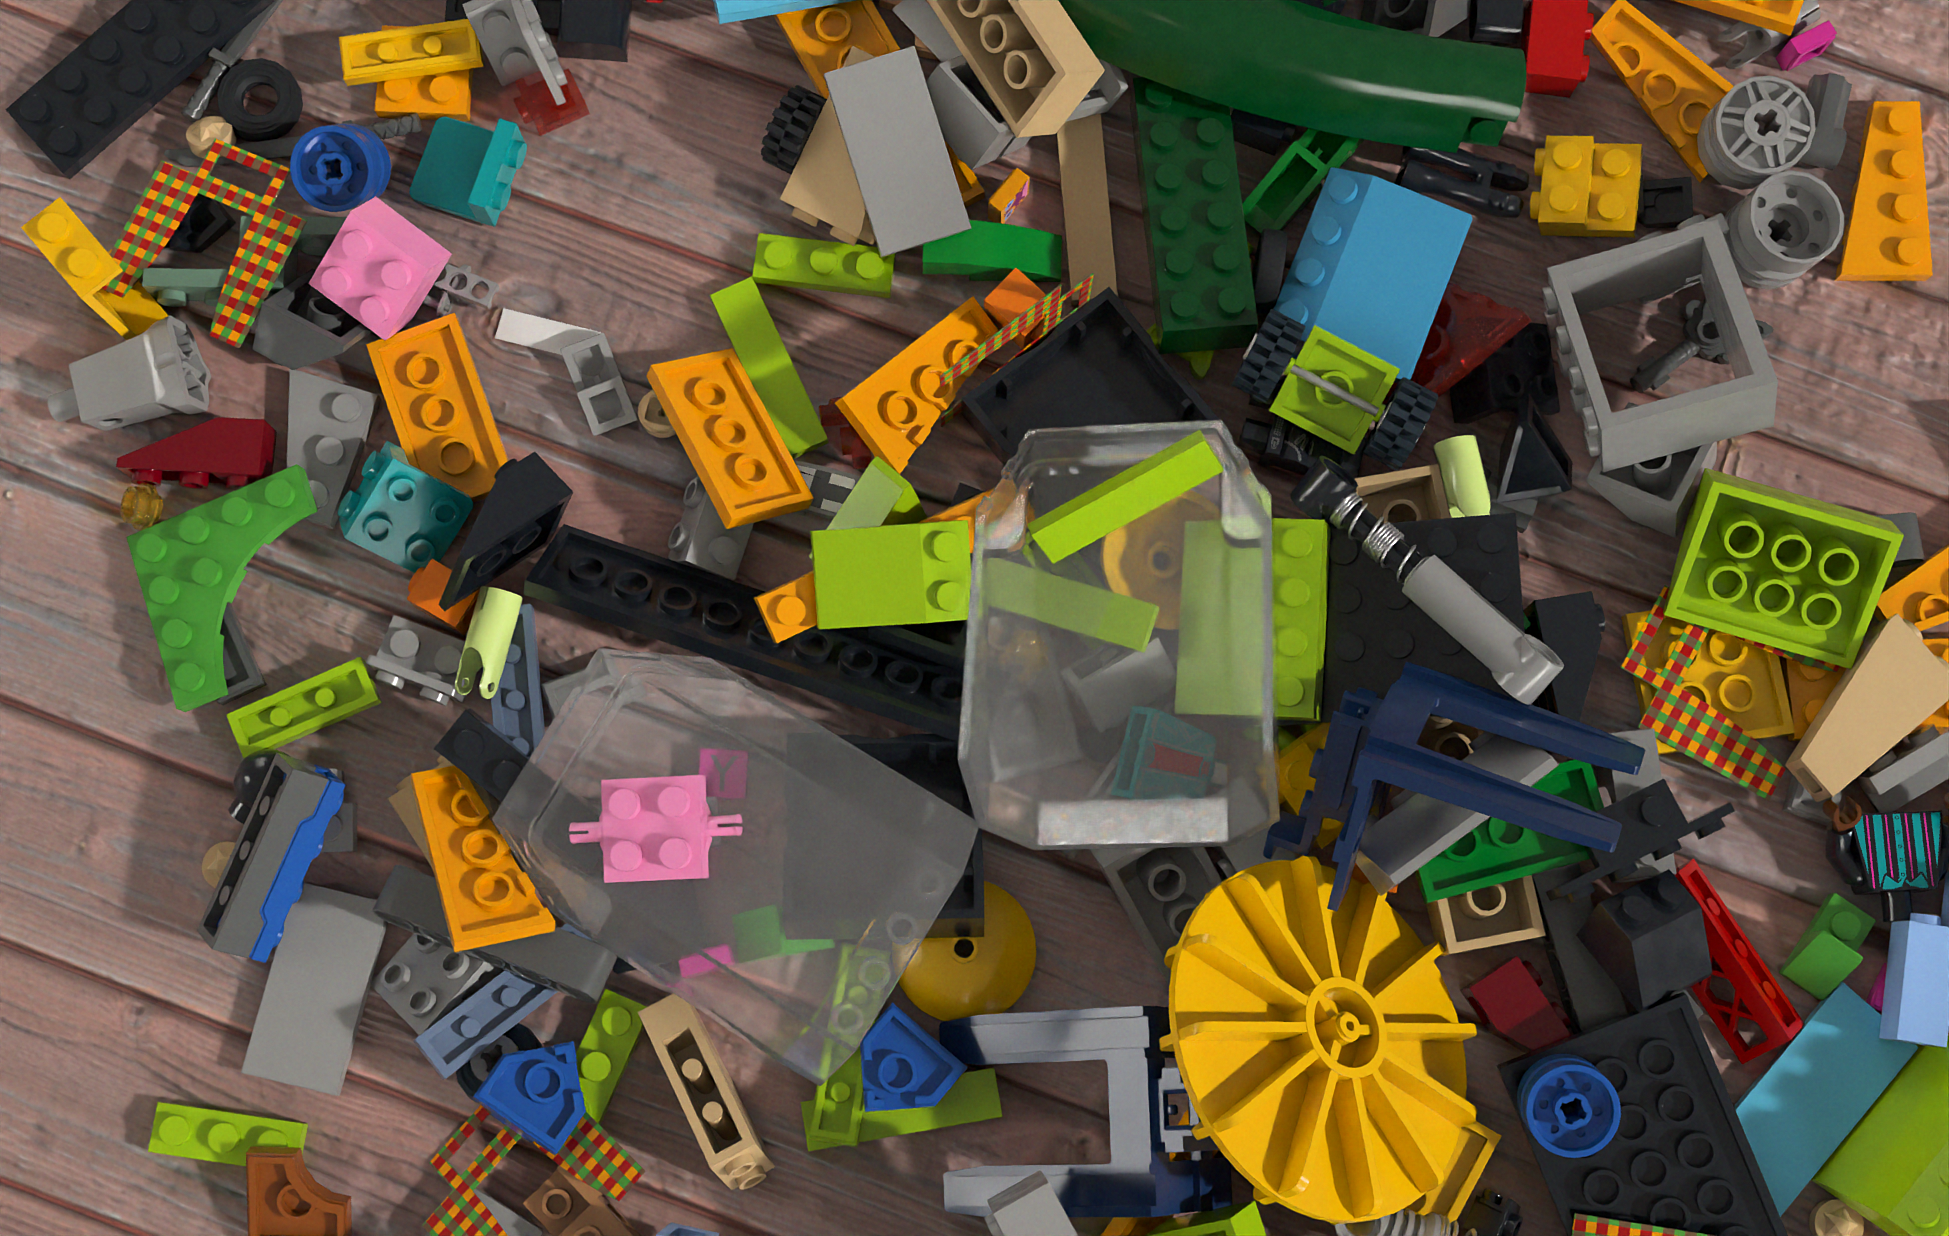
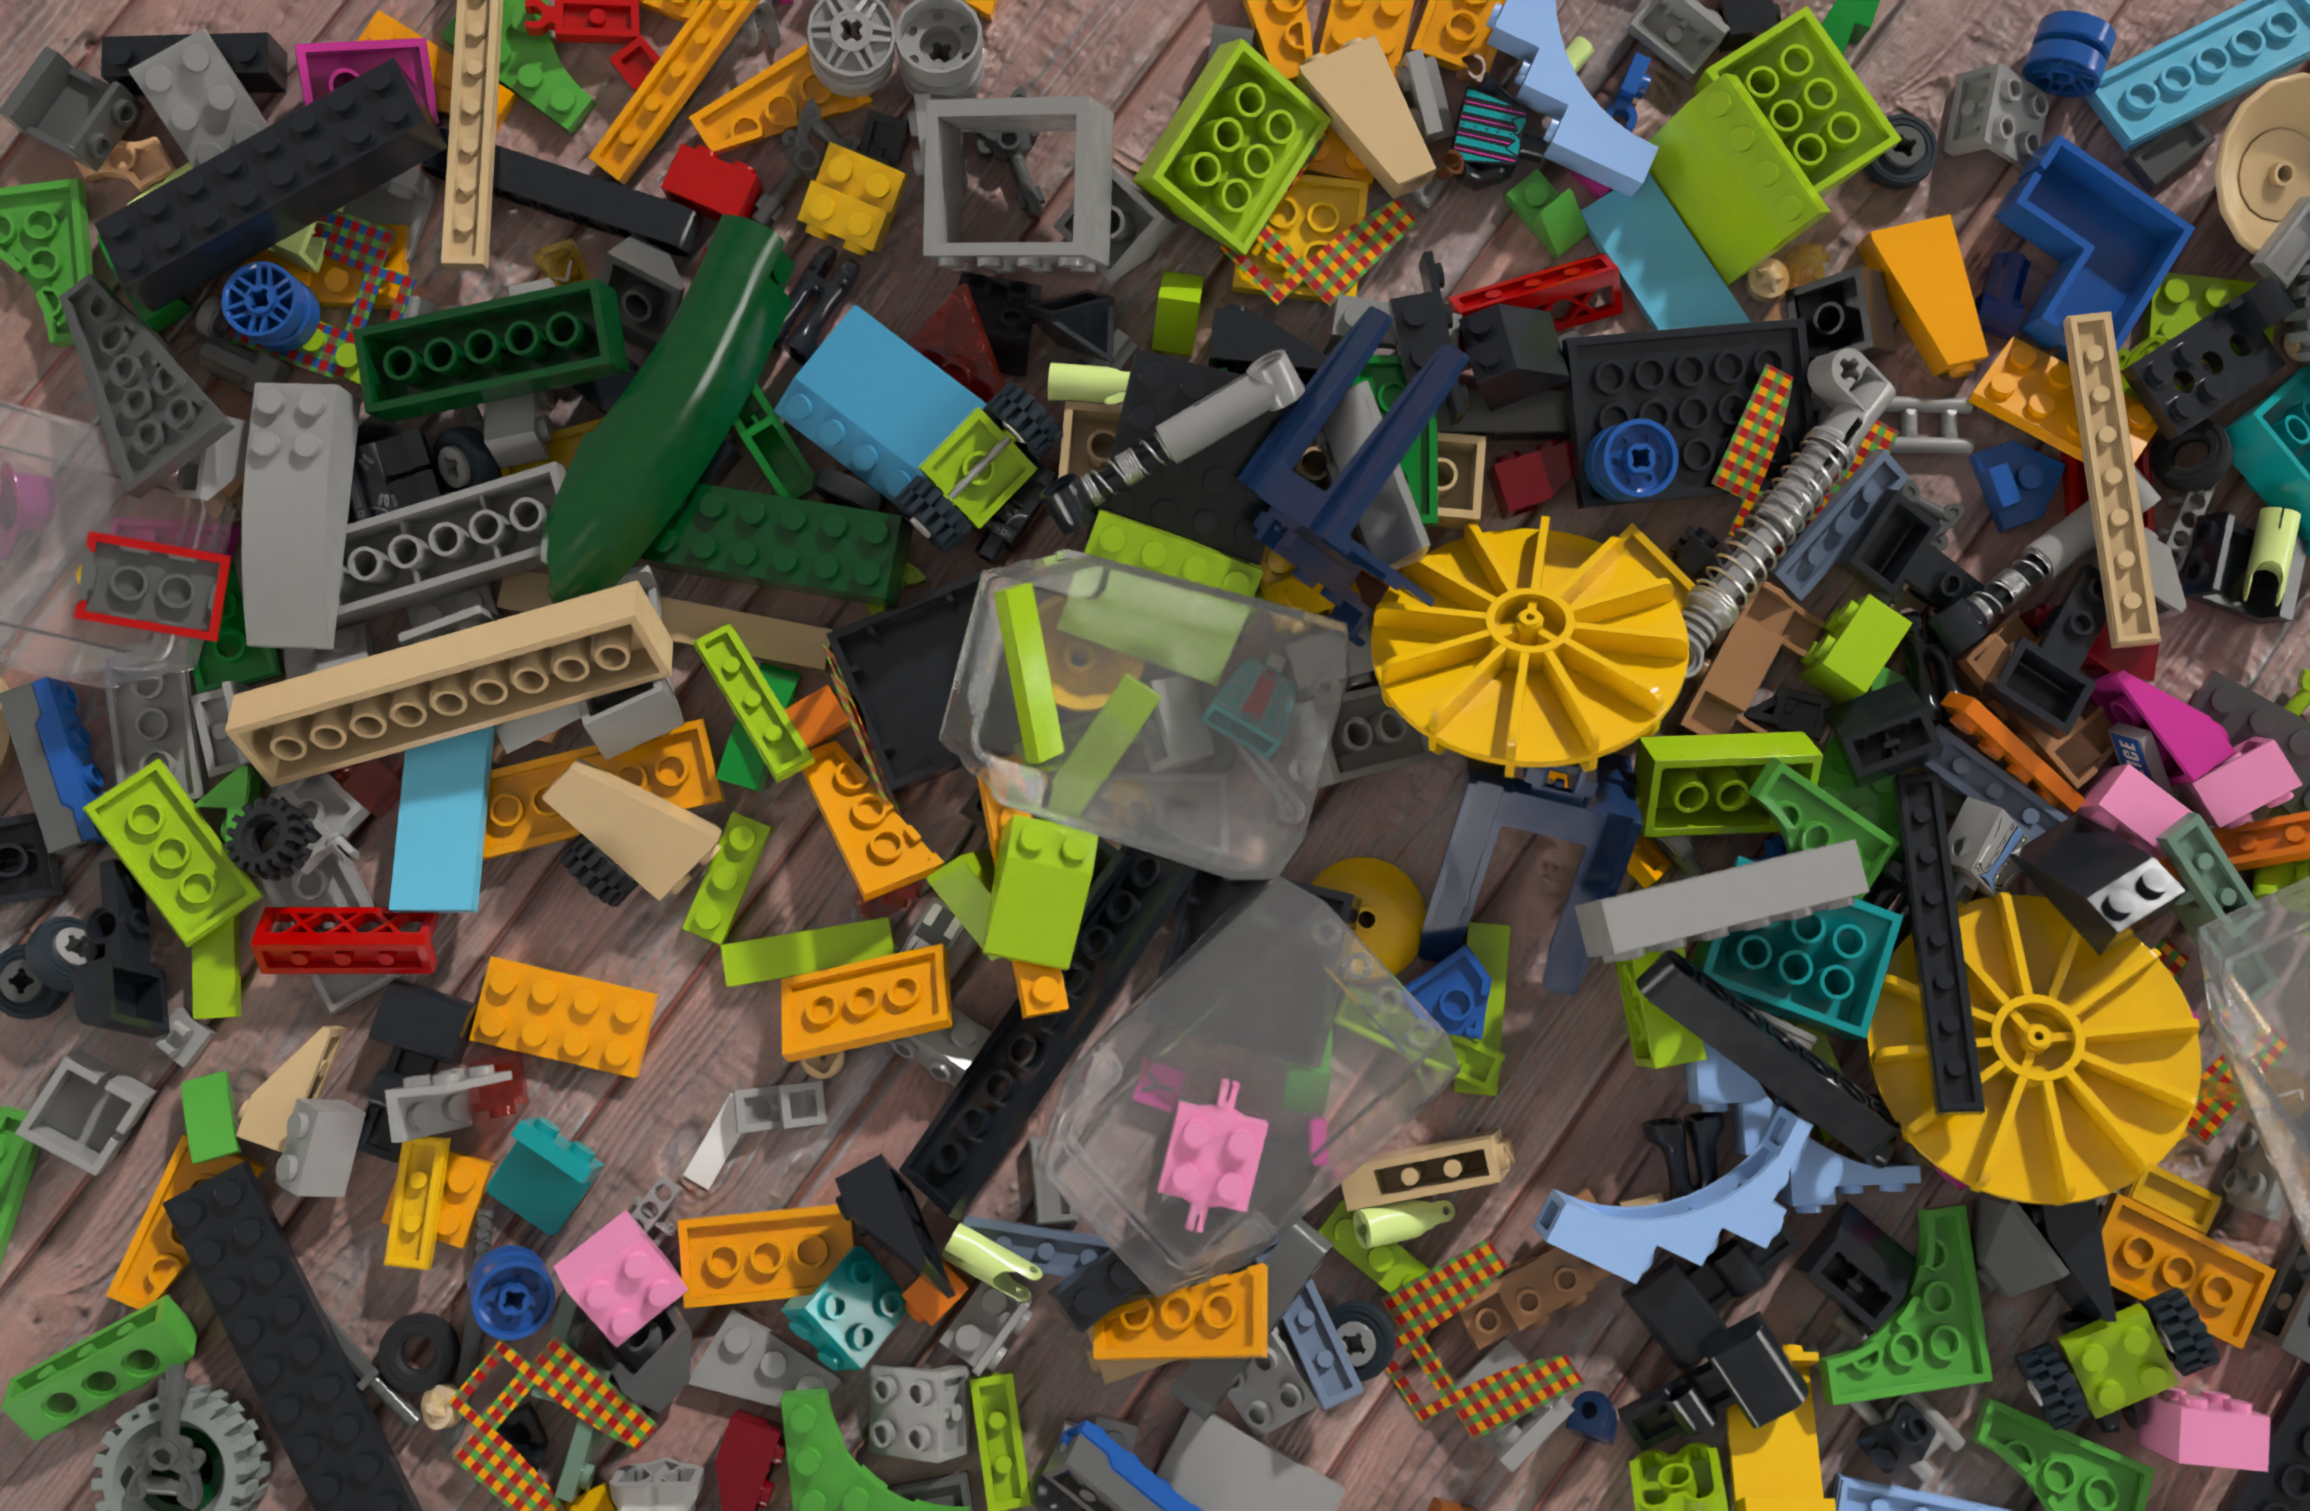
camera: 75 degrees left, 5 degrees up
blue plate [472,1041,586,1155] -> none
light grey tile [824,46,971,257] -> none
light orange tile [988,168,1030,224] -> none
none -> light orange plate [469,956,659,1078]
none -> lime tile [693,622,815,783]
none -> dark grey piece [752,99,862,226]
none -> light grey bracket [869,1363,971,1463]
none -> lime slope [1152,270,1204,358]
none -> yellowish green piece [1353,1199,1455,1249]

